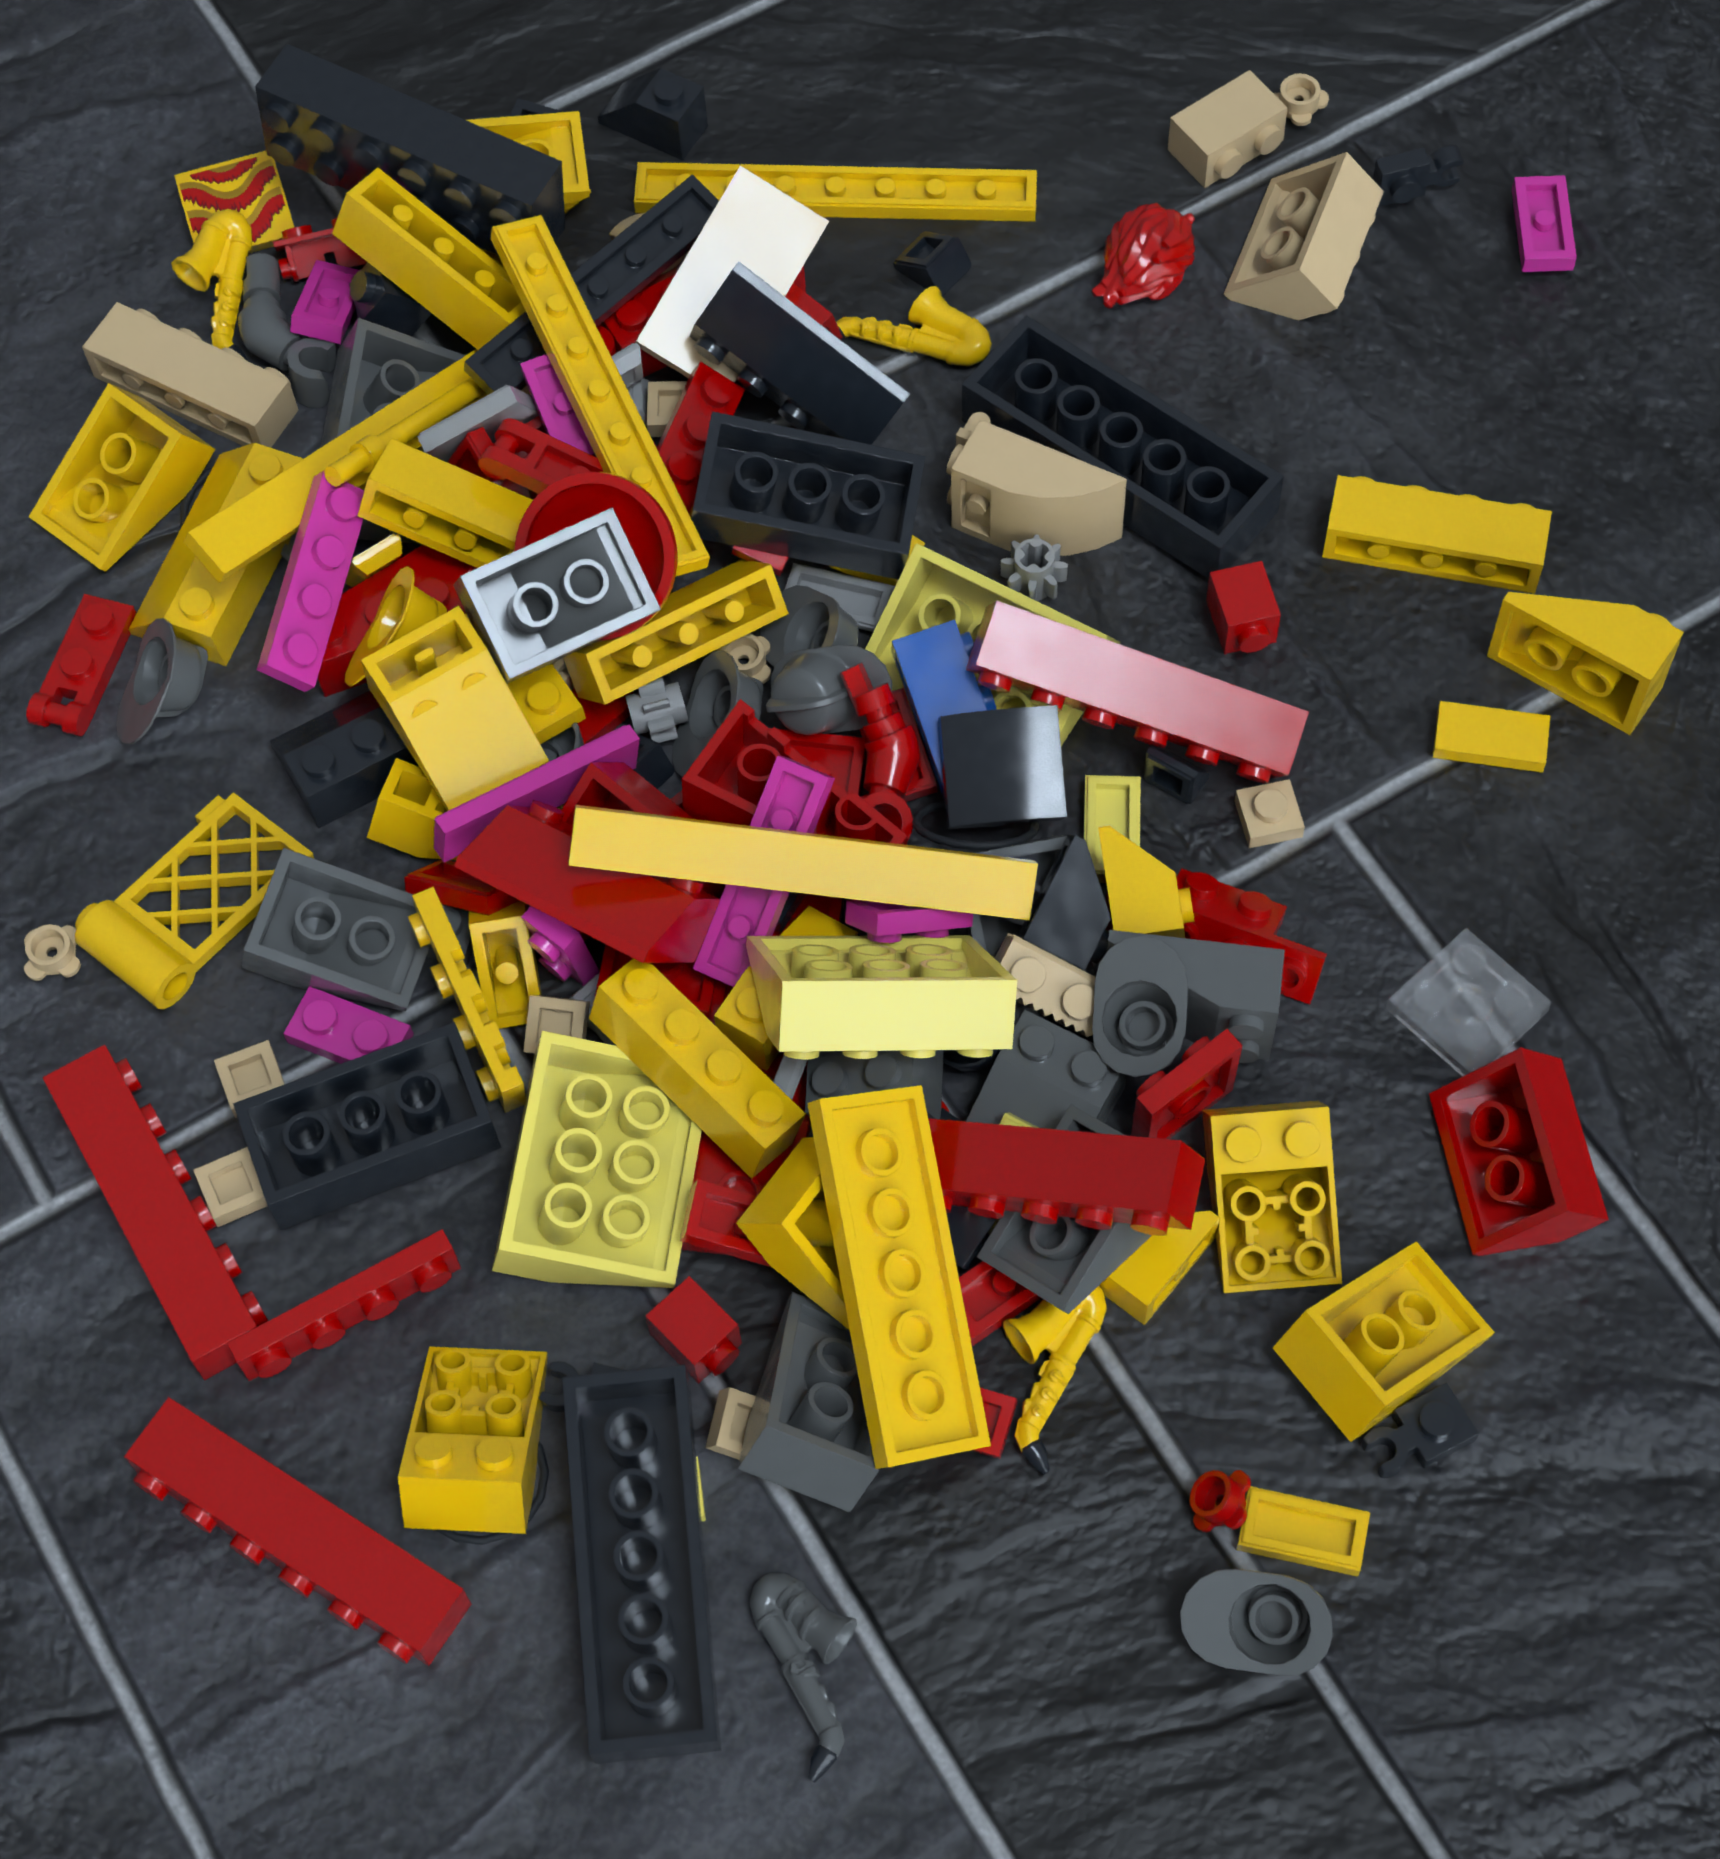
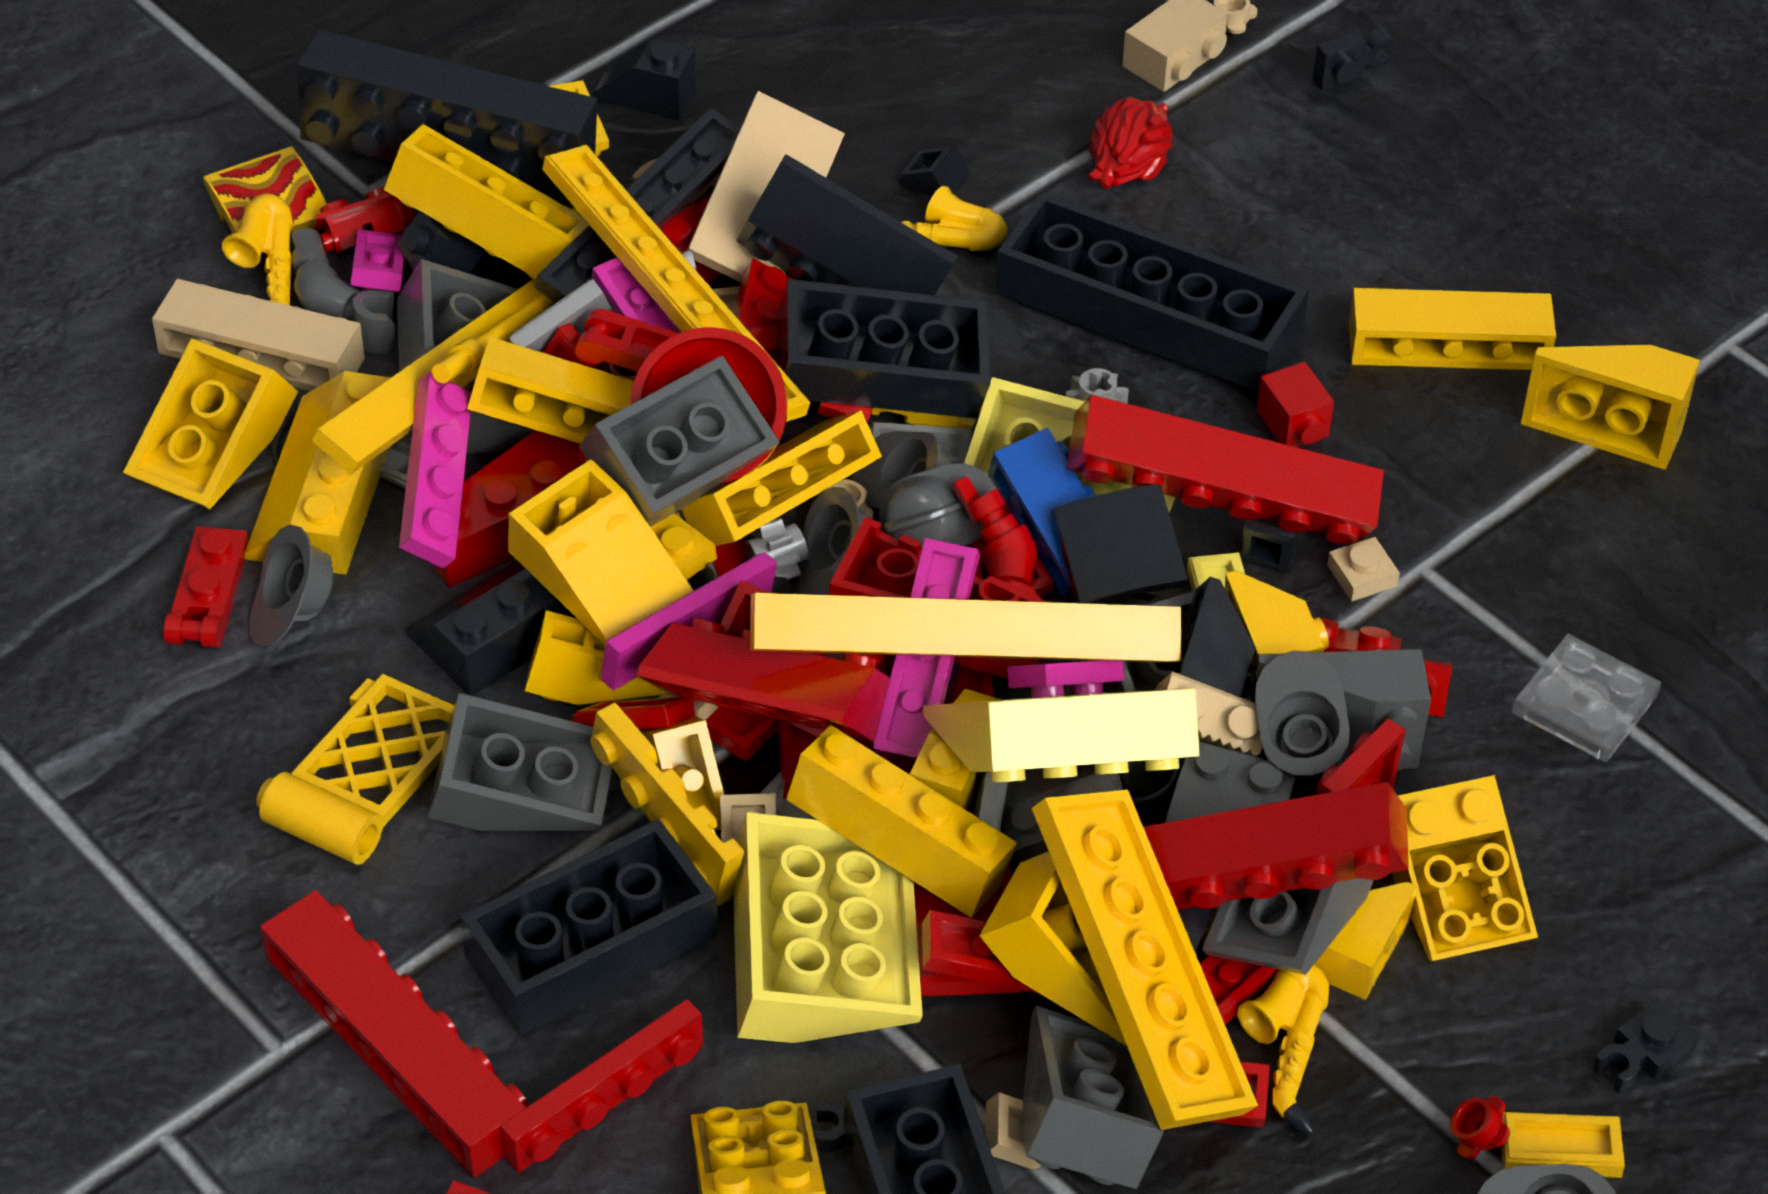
camera: 15 degrees left, 15 degrees down
tan plate [24,924,81,981] -> none
tan plate [193,1147,267,1227] -> none
tan plate [214,1040,285,1118] -> none
dark pink plate [283,986,414,1064] -> none
yellow tile [345,533,402,587] -> none
yellow piece [345,566,447,686] -> none
dark pink plate [521,906,600,986] -> none
yellow tile [634,162,1037,222] -> none
red brick [645,1276,742,1384] -> none
tan piece [946,412,1127,556] -> none
tan slope [1224,152,1384,321] -> none
yellow slope [1273,1241,1495,1442] -> none
red slope [1429,1047,1609,1256] -> none
yellow tile [1432,701,1550,773] -> none
dark pink plate [1511,175,1577,272] -> none

